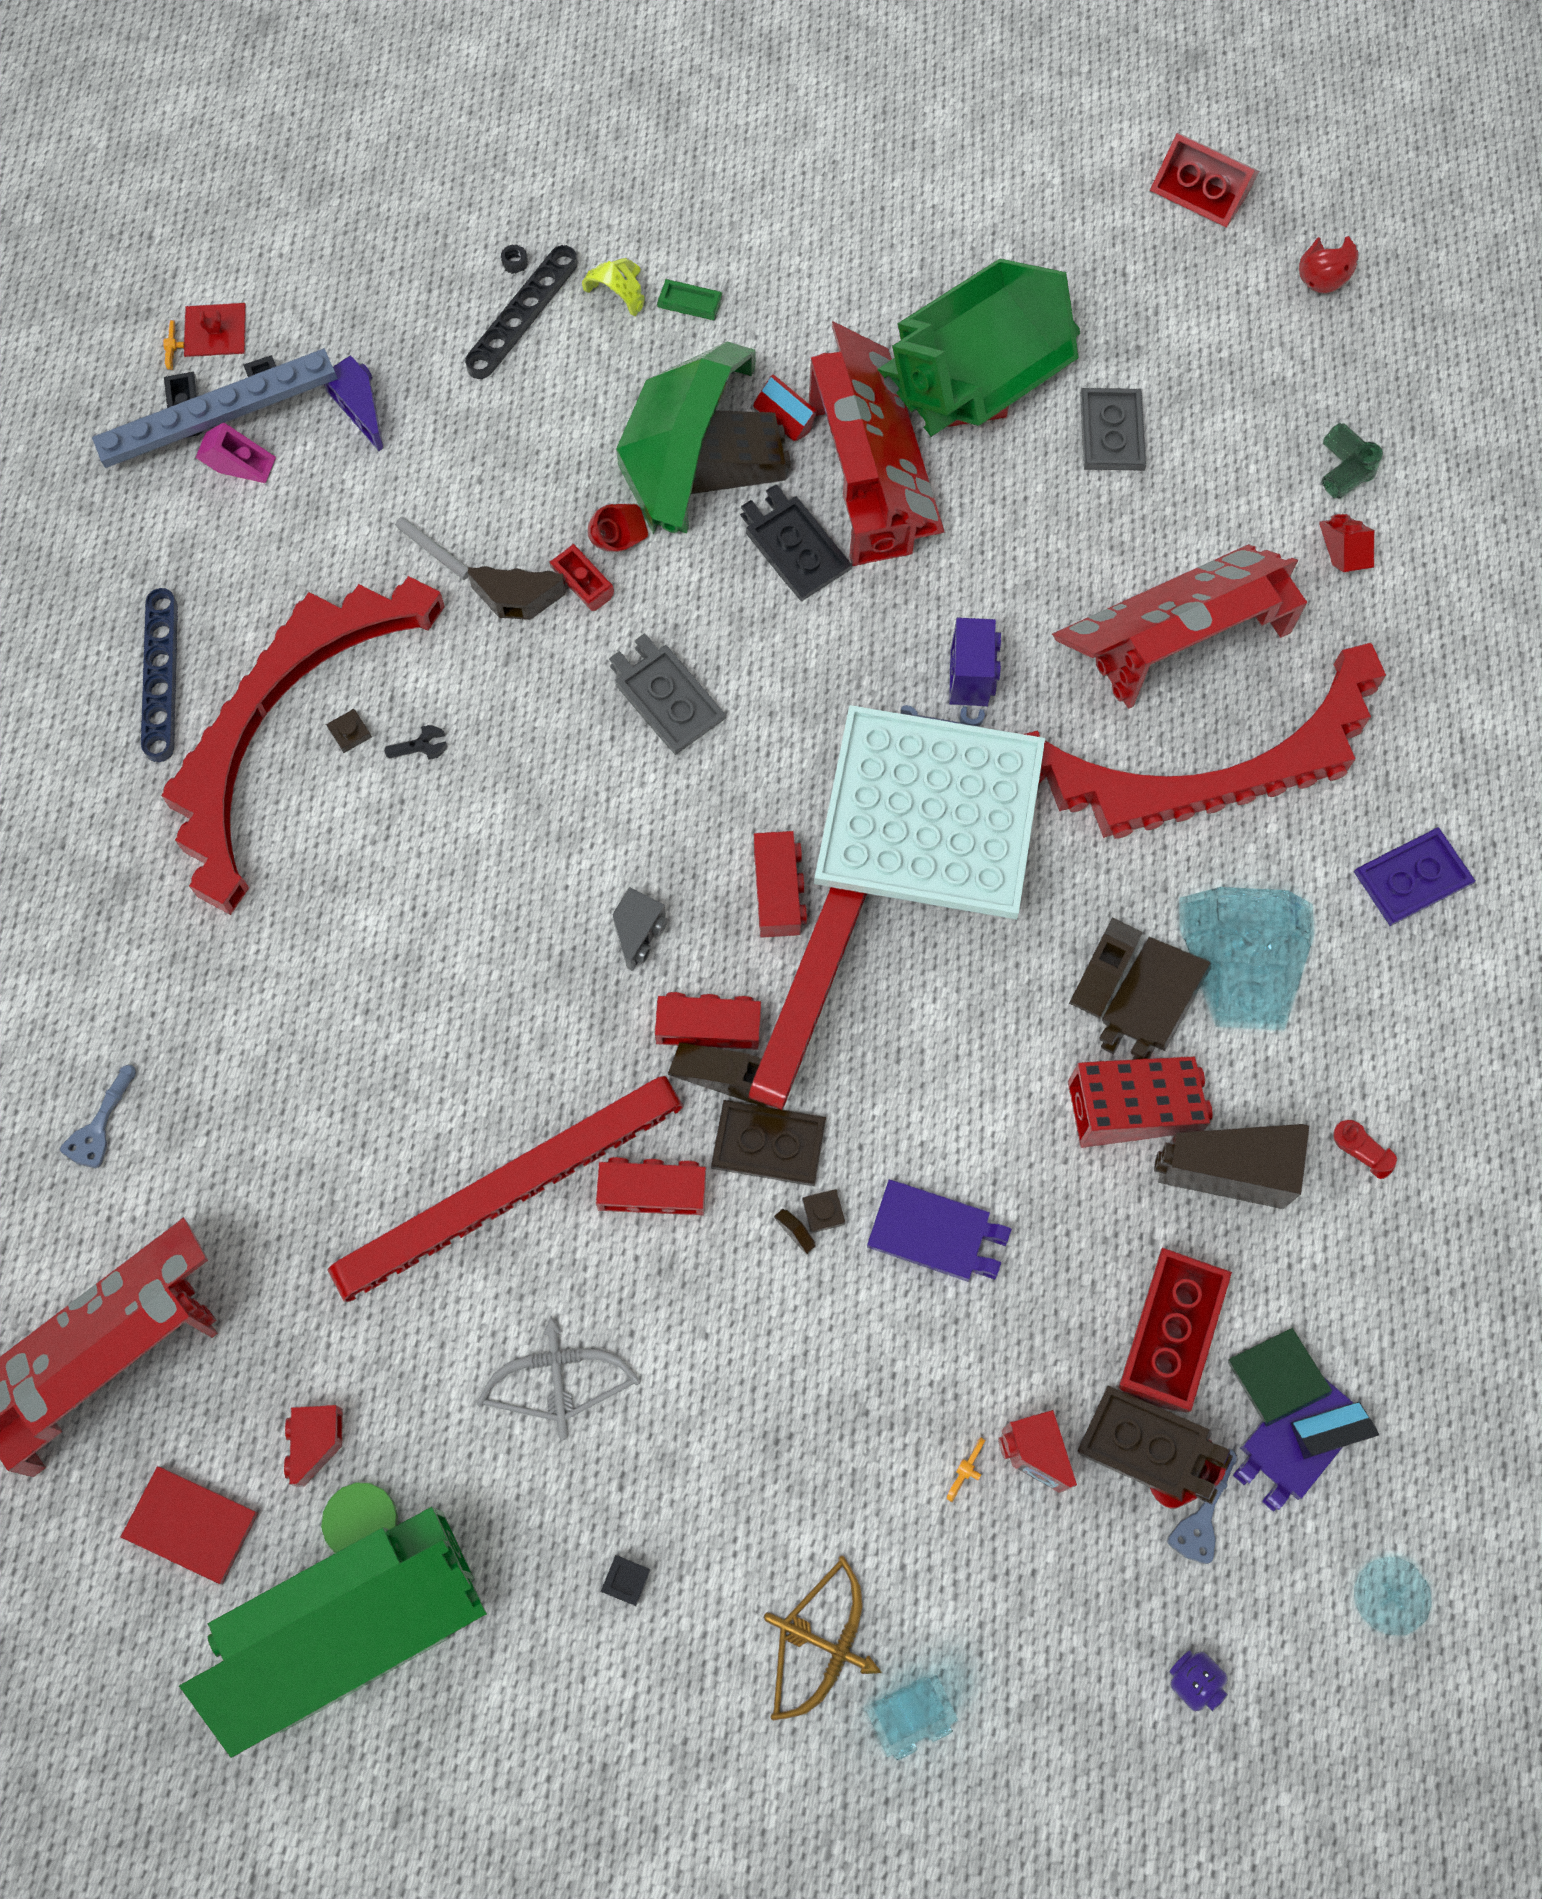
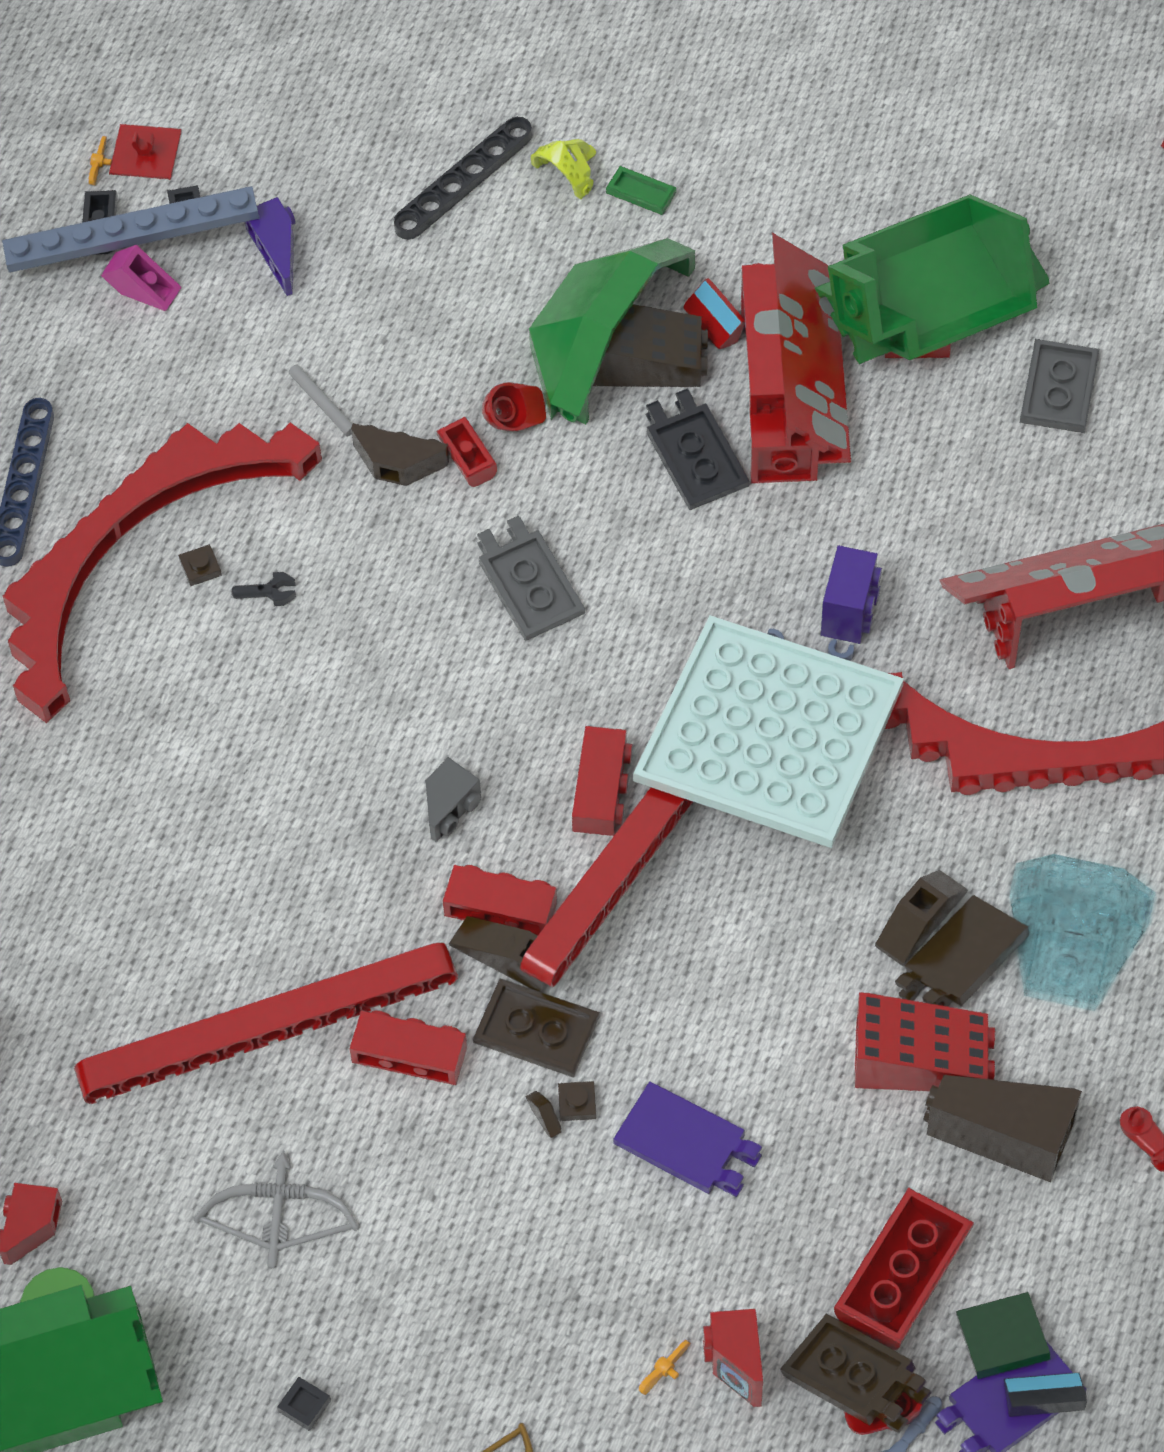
camera: 15 degrees right, 10 degrees down
black axle [501,244,528,274] -> none

